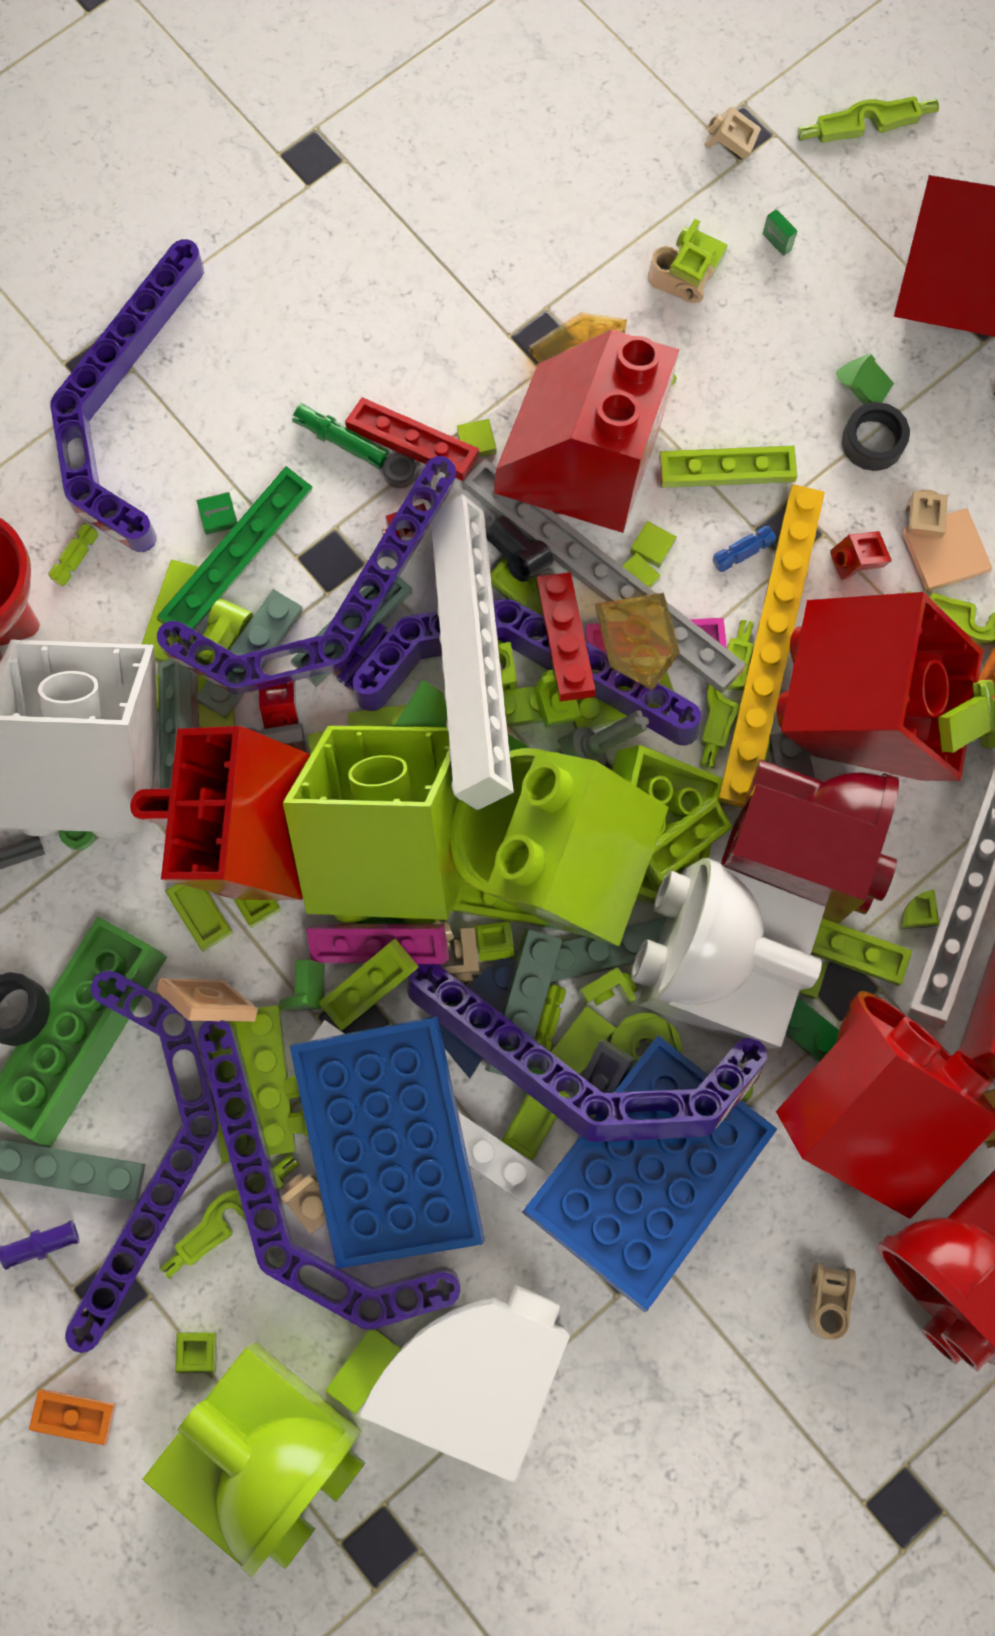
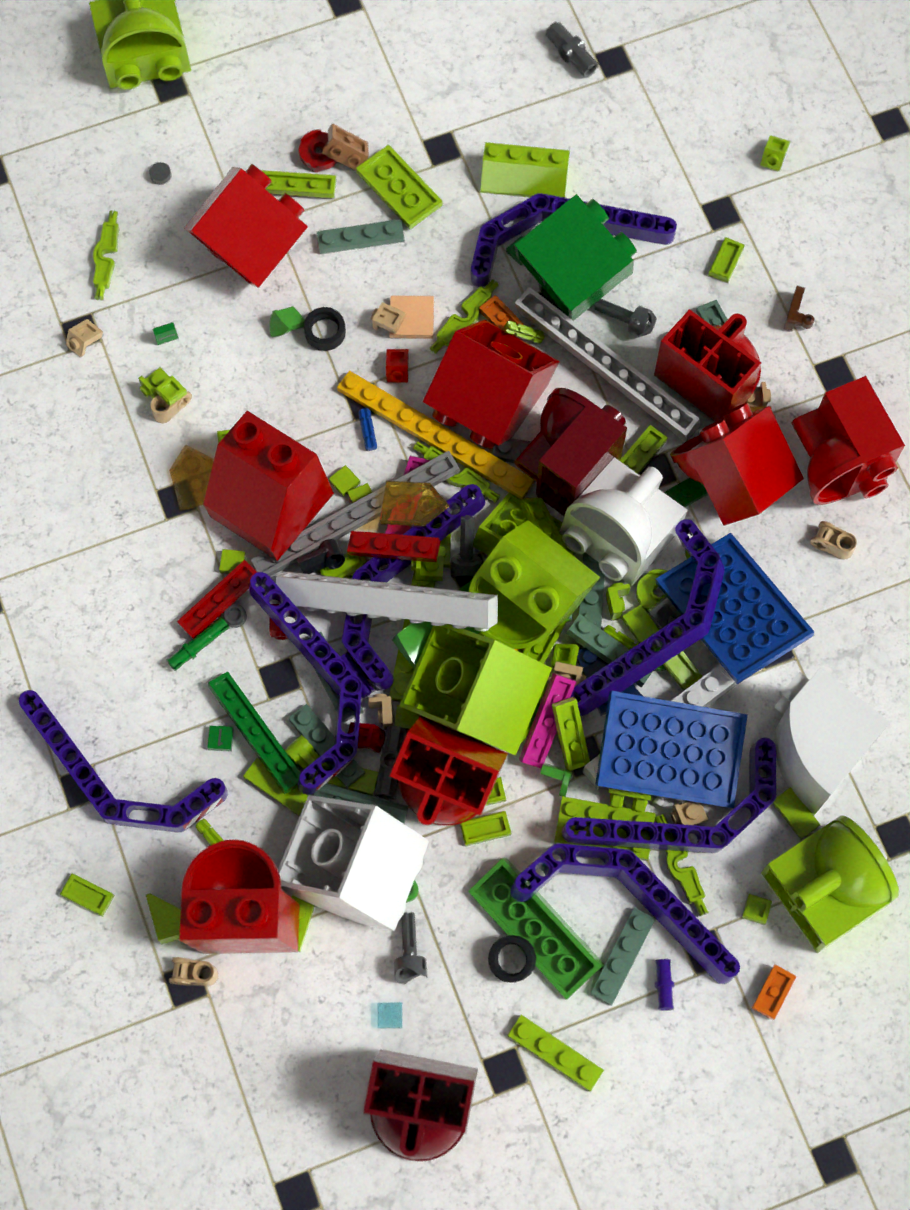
camera: 70 degrees left, 5 degrees down
light nougat tile [157,978,258,1022] -> none
lime plate [659,445,798,488] -> none
lime tile [901,890,939,929] -> none
lime tile [938,696,991,753] -> none
none -> tan bracket [368,694,393,730]

